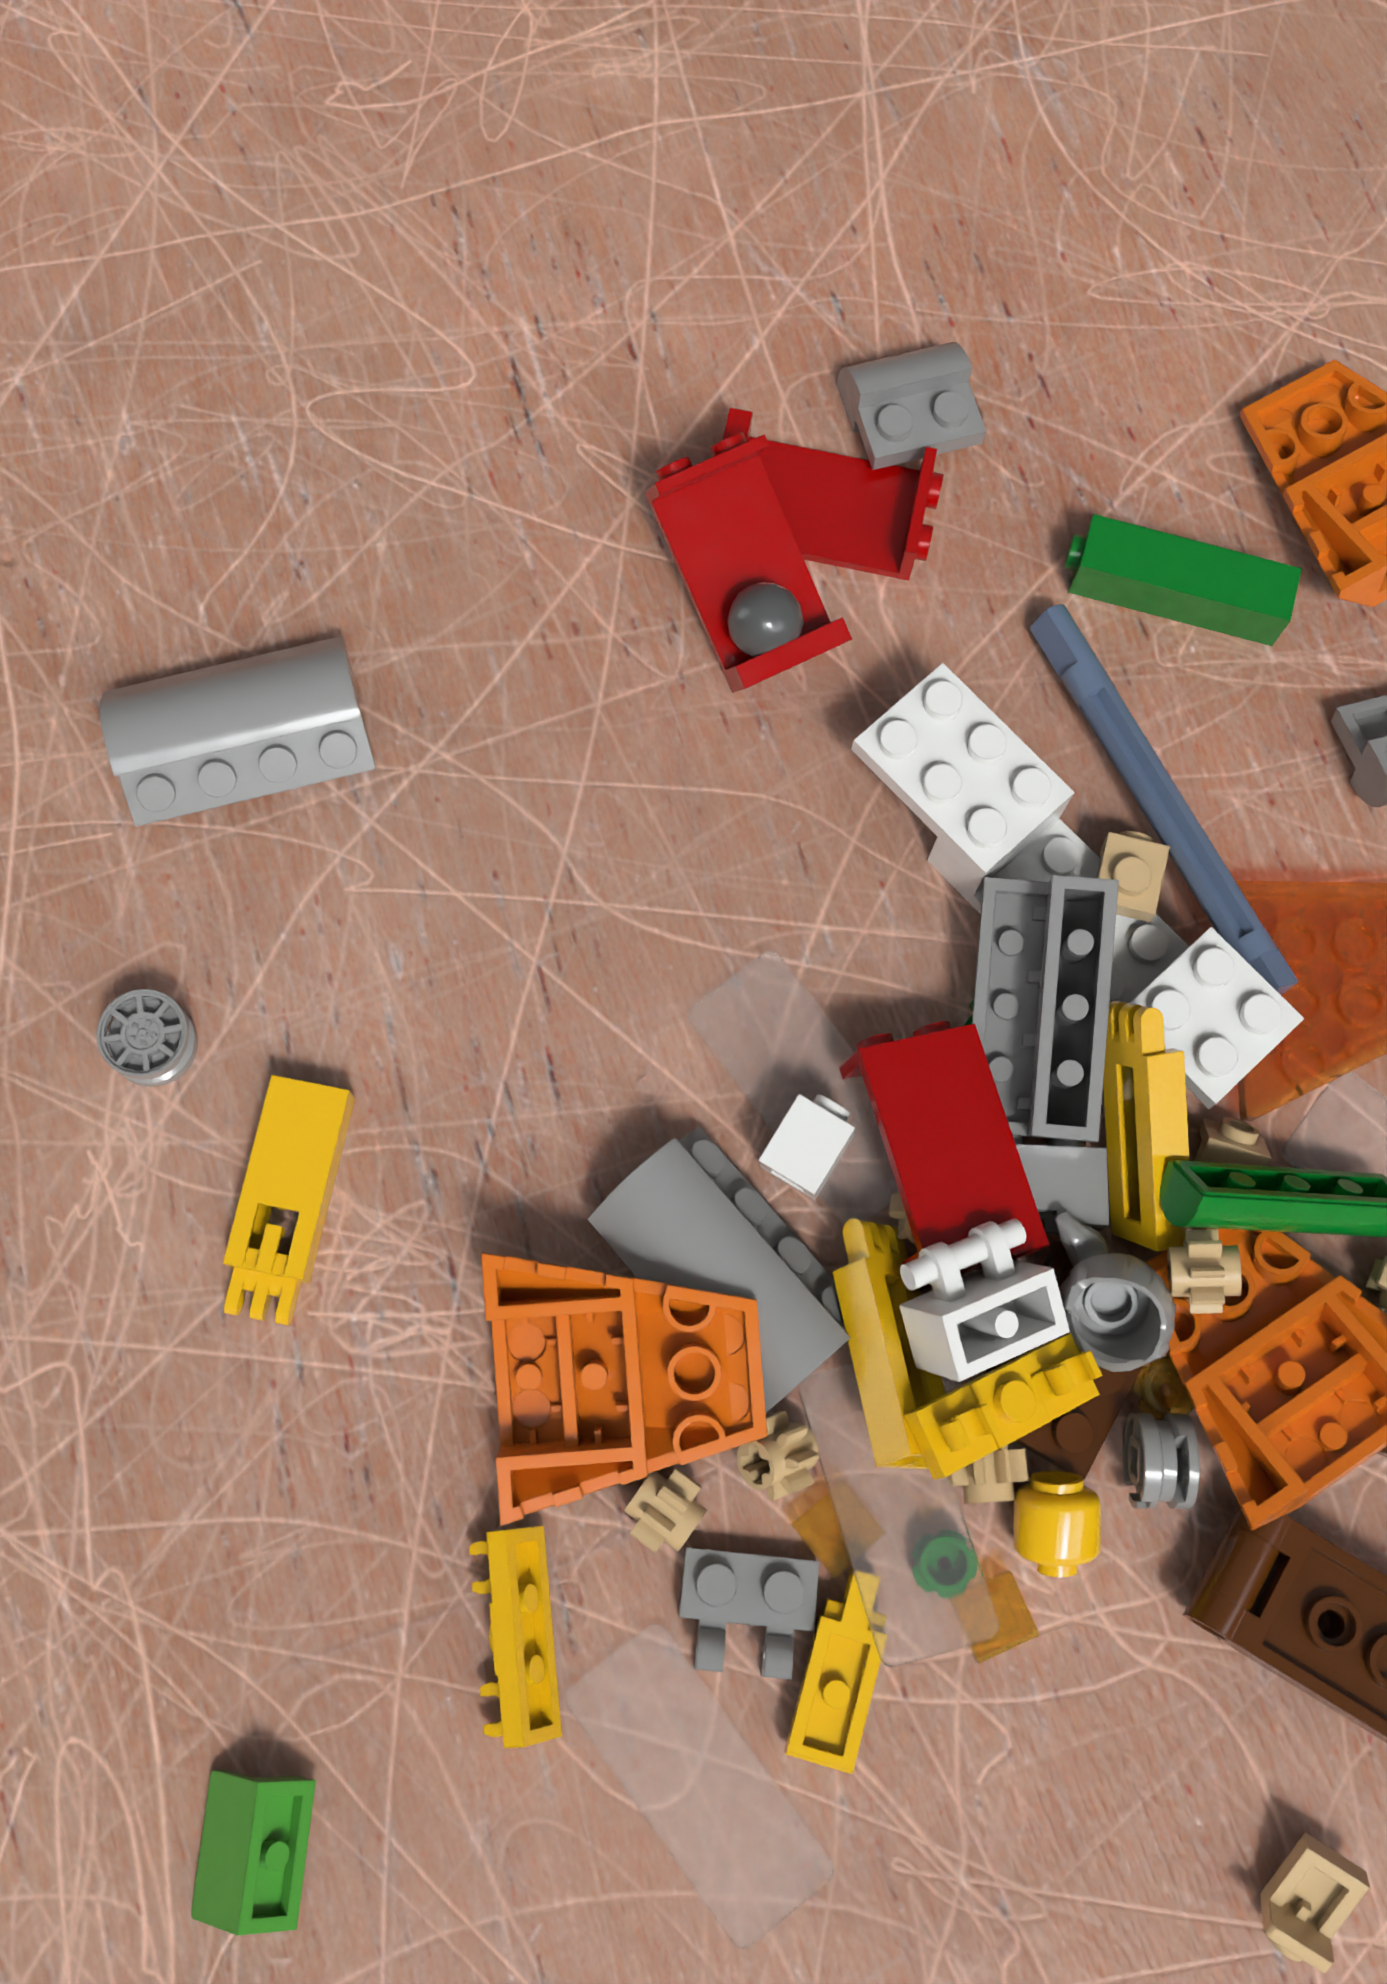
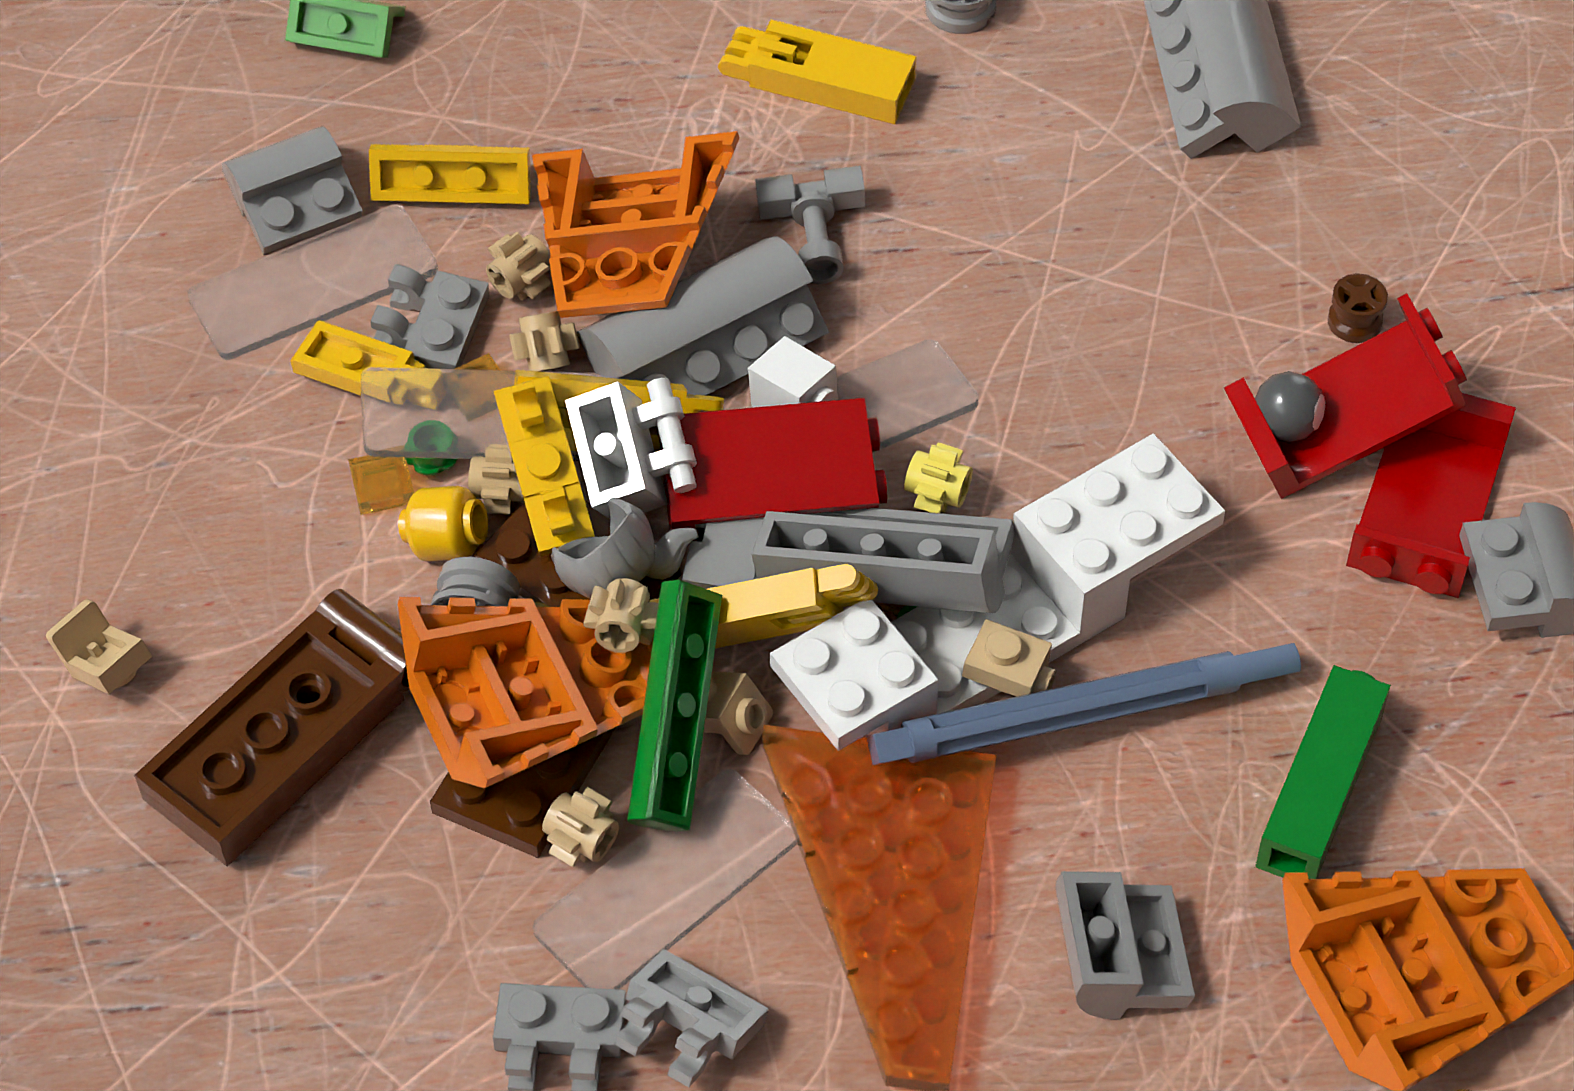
camera: 105 degrees right, 20 degrees down
none -> light grey brick [222,126,363,255]
none -> light grey bar [755,165,866,284]
none -> light yellow gear [904,442,973,514]
none -> reddish brown wheel [1328,273,1388,343]

